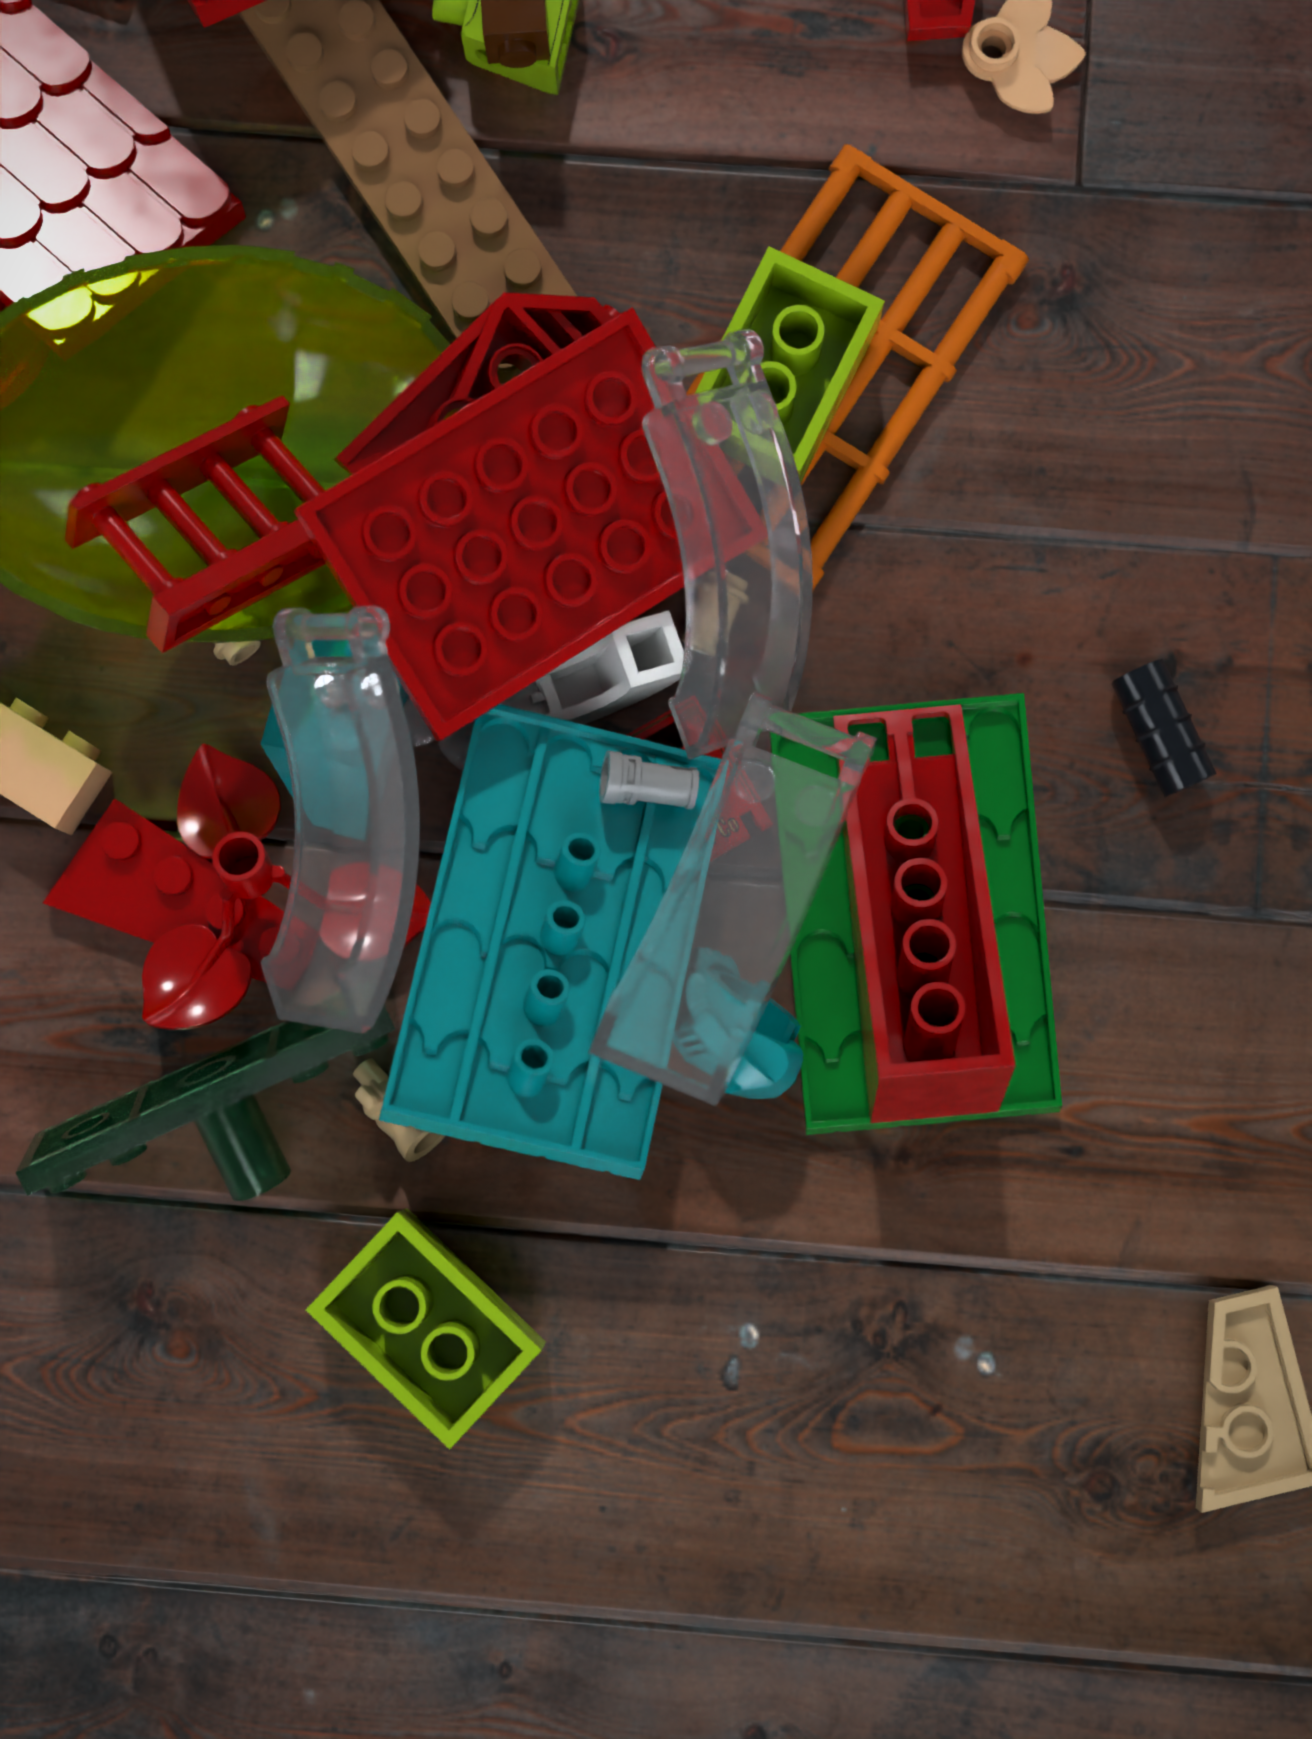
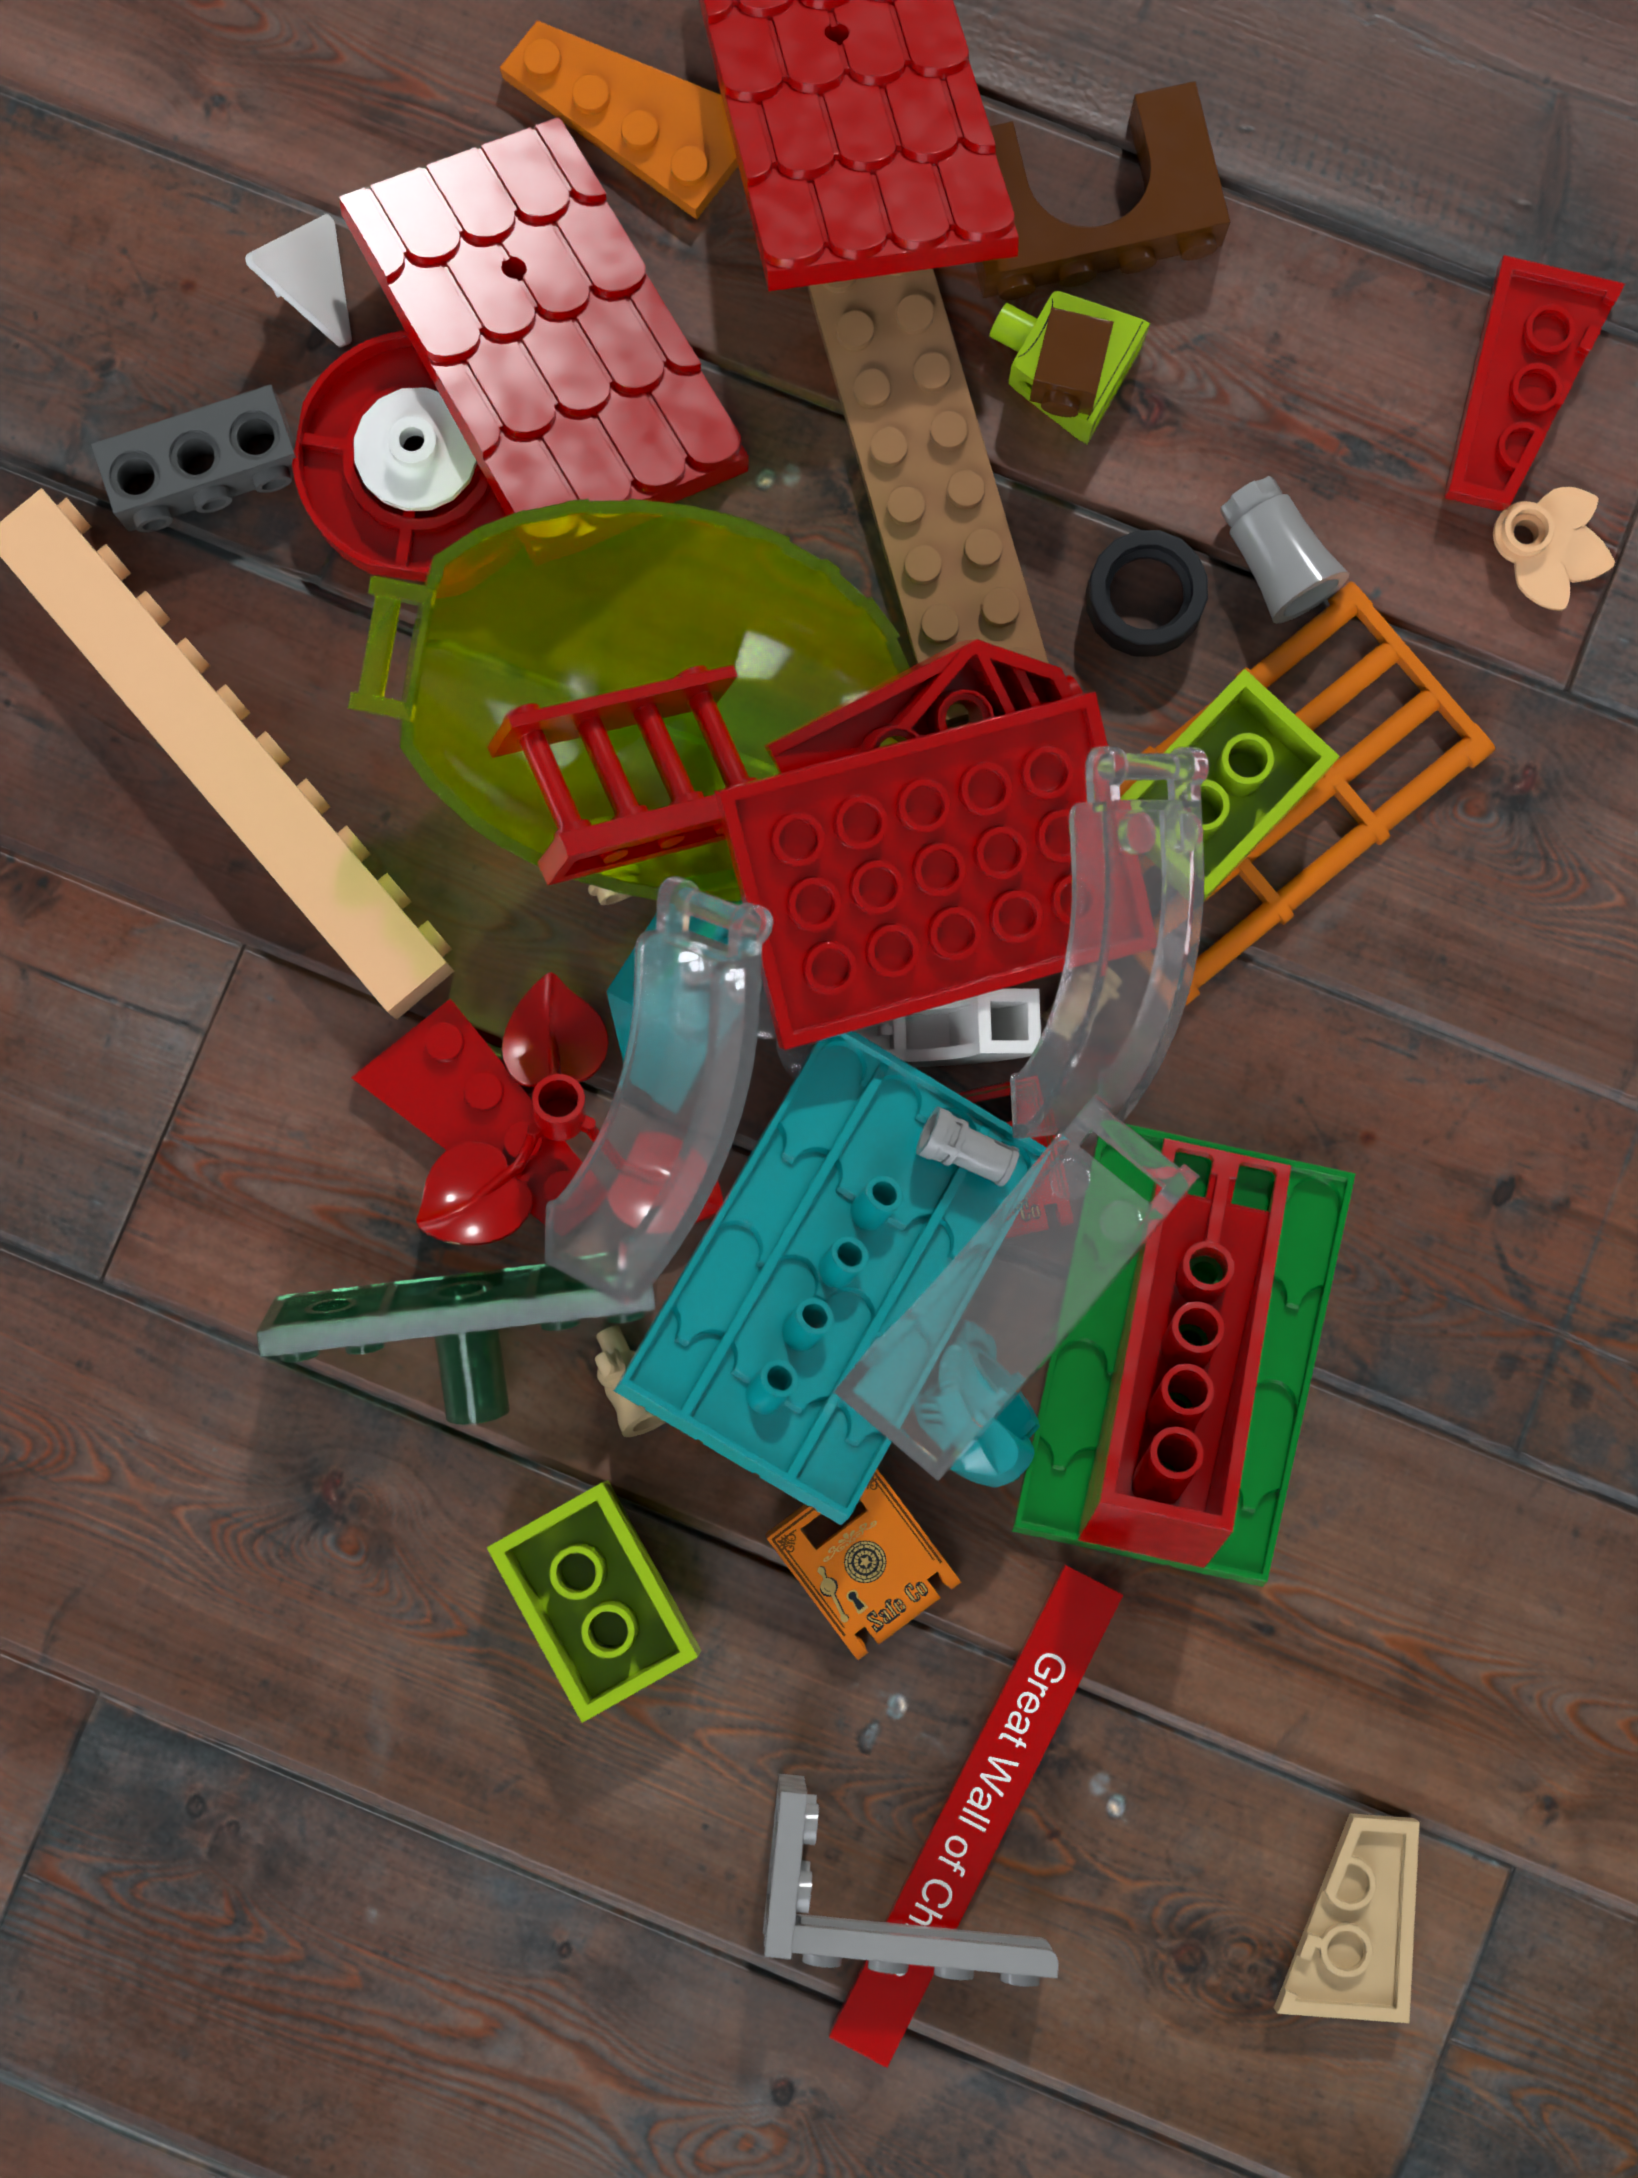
camera: 15 degrees right, 0 degrees up
black axle [1111,659,1217,797] -> none
none -> light grey bracket [763,1774,1059,1987]
none -> orange container [765,1469,961,1660]
none -> red tile [829,1564,1123,2068]
none -> black tyre [1086,530,1208,657]
none -> light grey plant [1220,476,1350,624]

